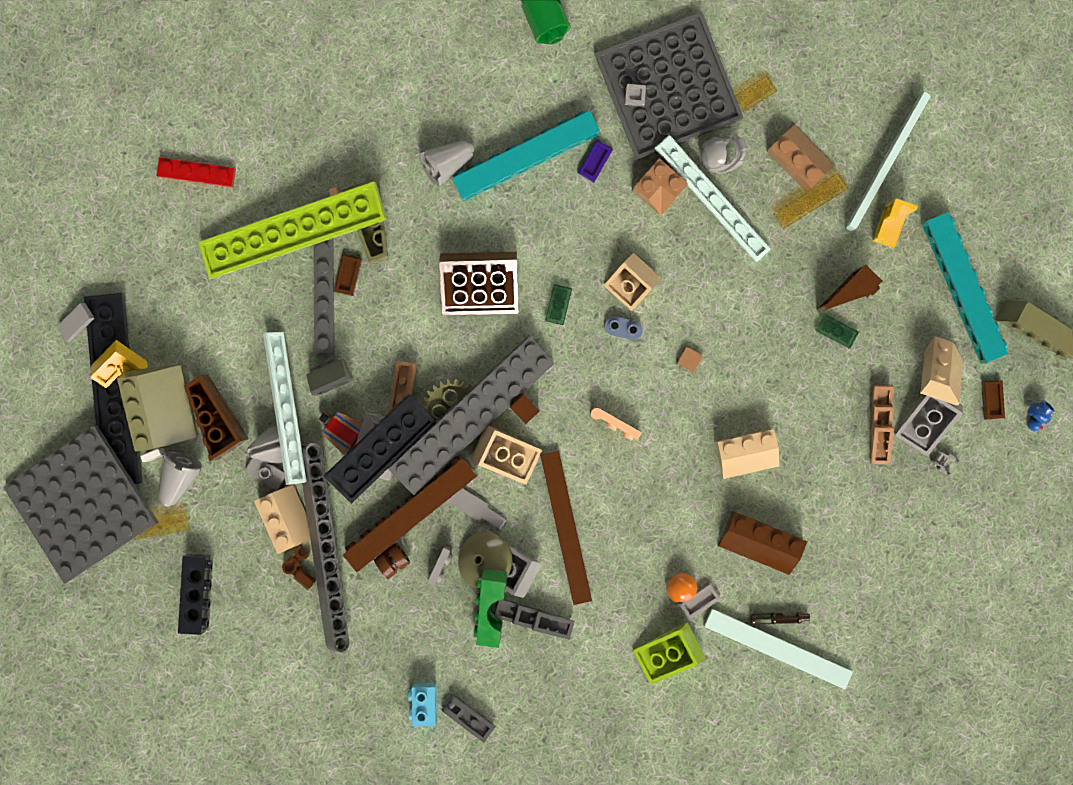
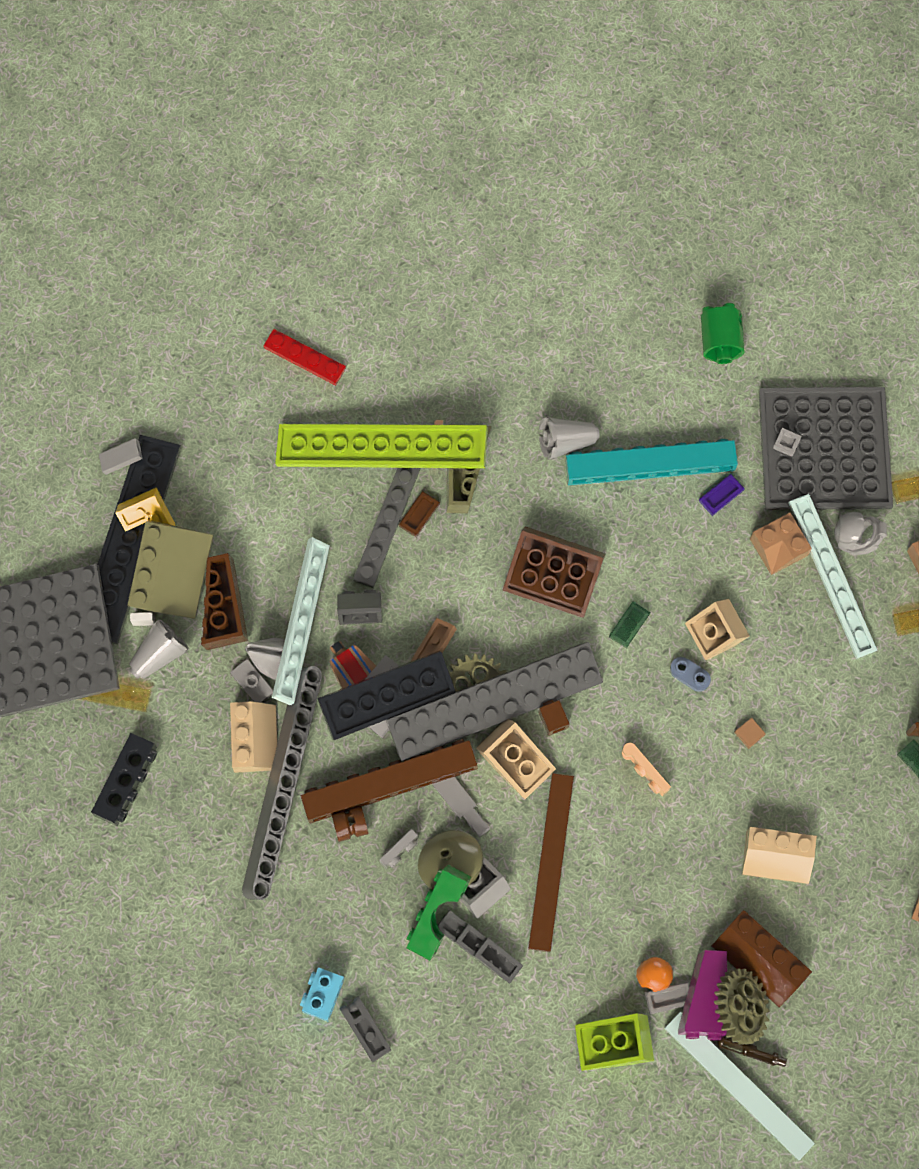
camera: 15 degrees right, 15 degrees down
reddish brown bar [282,545,316,591] -> none
none -> magenta slope [678,950,727,1040]
none -> olive gear [714,969,770,1045]

